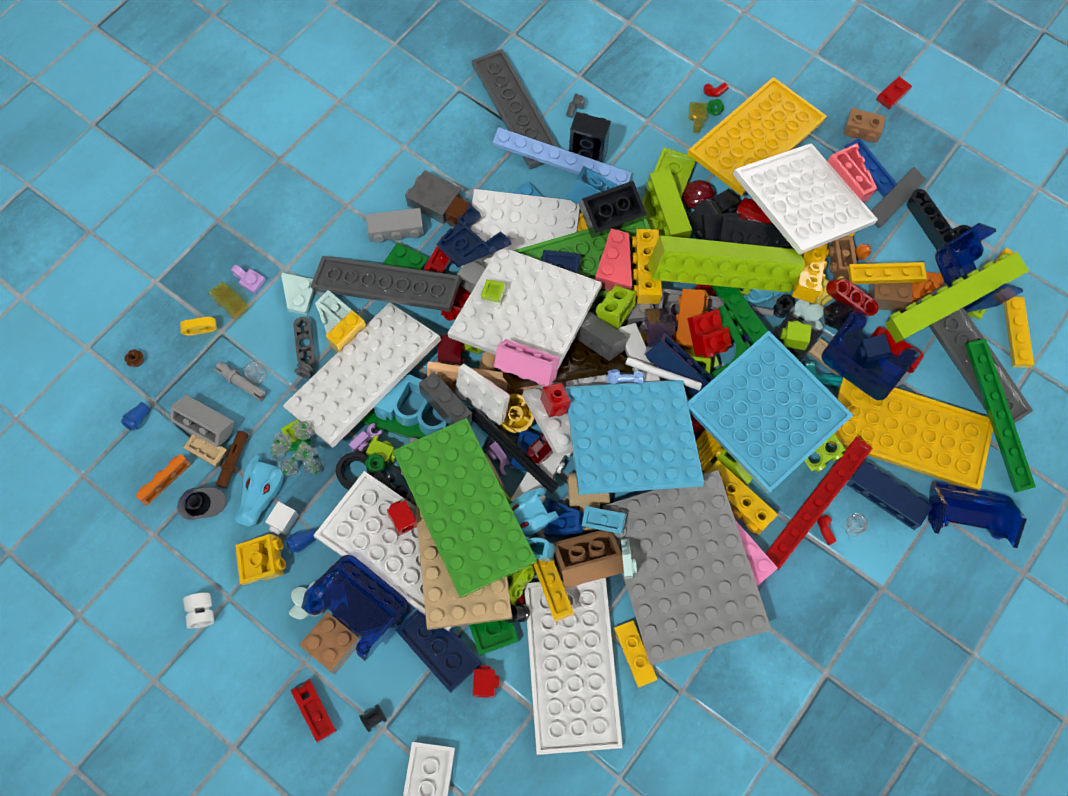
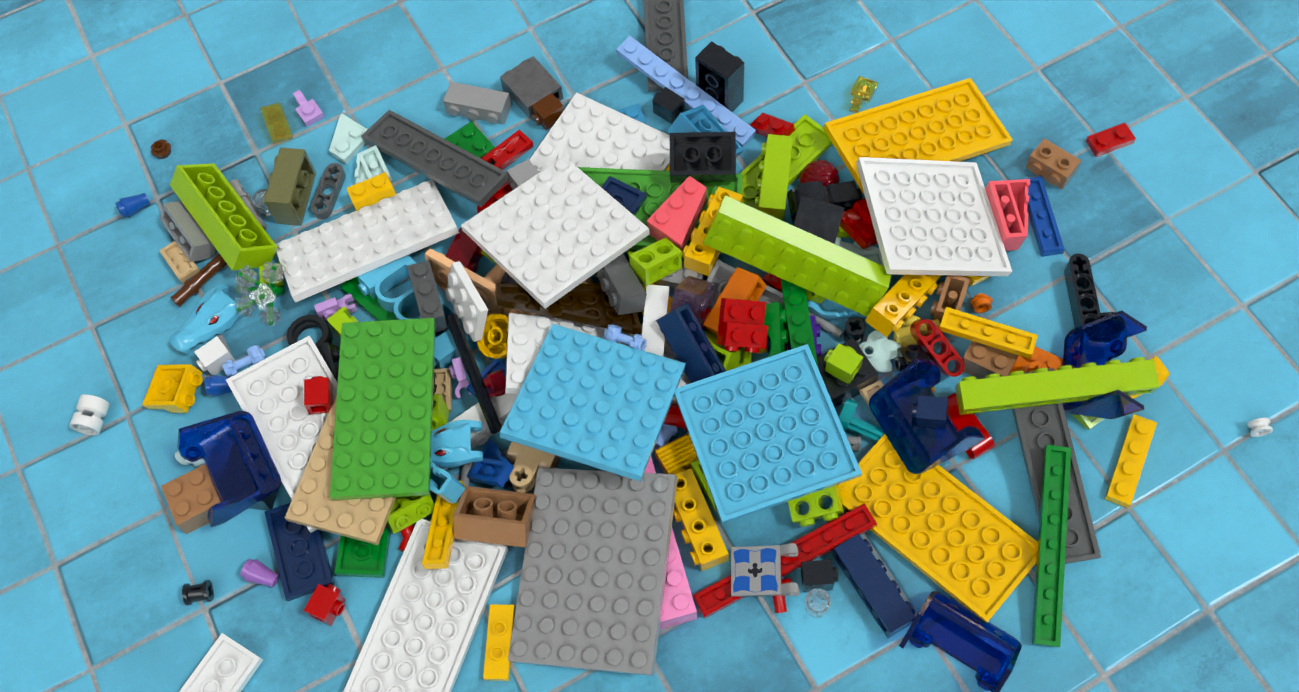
camera: 30 degrees right, 5 degrees down
orange plate [135,454,192,506] -> none
black piece [177,487,226,520] -> none
yellow beam [180,317,217,336] -> none
red plate [291,679,337,743] -> none
dark grey bush [294,362,314,379] -> none
green plate [365,453,385,473] -> none
dark blue wing [436,205,512,267] -> none
lime plate [481,279,505,303] -> none
bright pink brick [494,339,560,386] -> none
black bush [505,603,530,623] -> none
red brick [540,383,570,417] -> none
dark grey plate [566,93,586,118] -> none
medium azure plate [582,506,626,534] -> none
light aqua wing [621,538,637,579] -> none
white bar [625,357,702,391] -> none
red arm [703,82,729,97] -> none
green plate [707,98,724,116] -> none
black wing [718,216,791,248] -> none
dark grey tile [871,167,926,228] -> none
none -> lime brick [170,163,278,271]
none -> light blue bar [222,345,266,377]
none -> medium lavender cone [240,559,280,588]
none -> olive brick [263,147,316,226]
none -> black brick [652,87,685,124]
none -> light grey flag [731,543,799,597]
none -> red plate [750,113,795,137]
none -> black brick [800,559,838,593]

